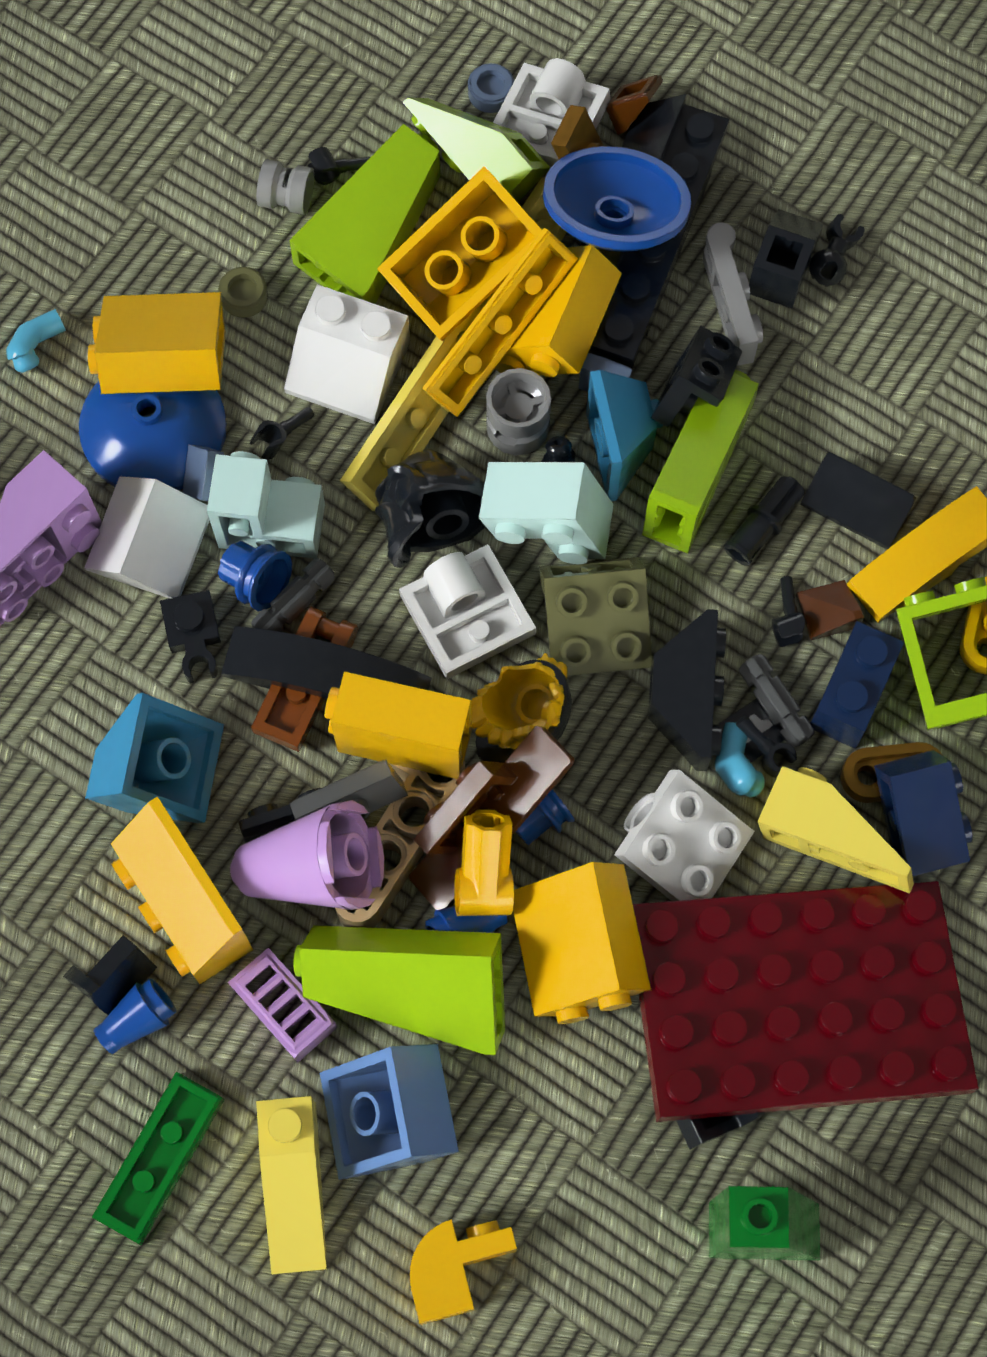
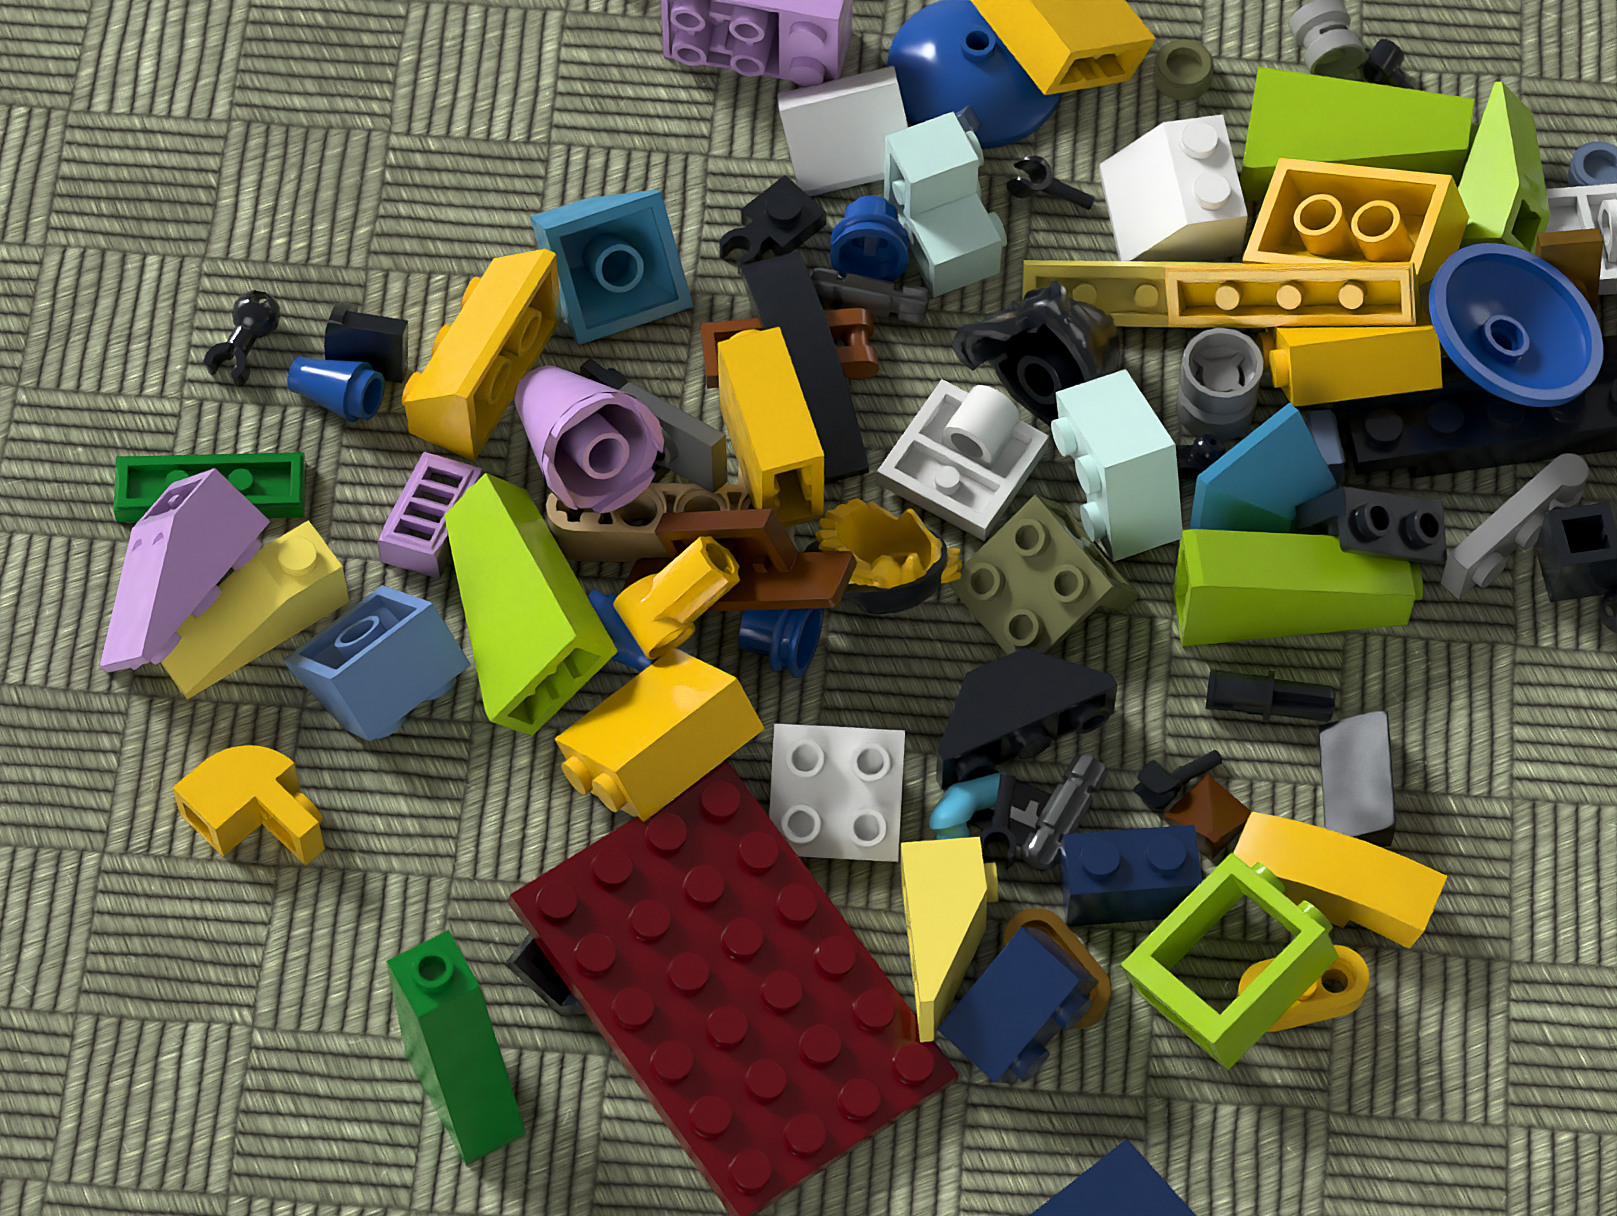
camera: 60 degrees right, 10 degrees down
none -> lavender slope [99,468,270,673]
none -> black arm [203,290,280,387]

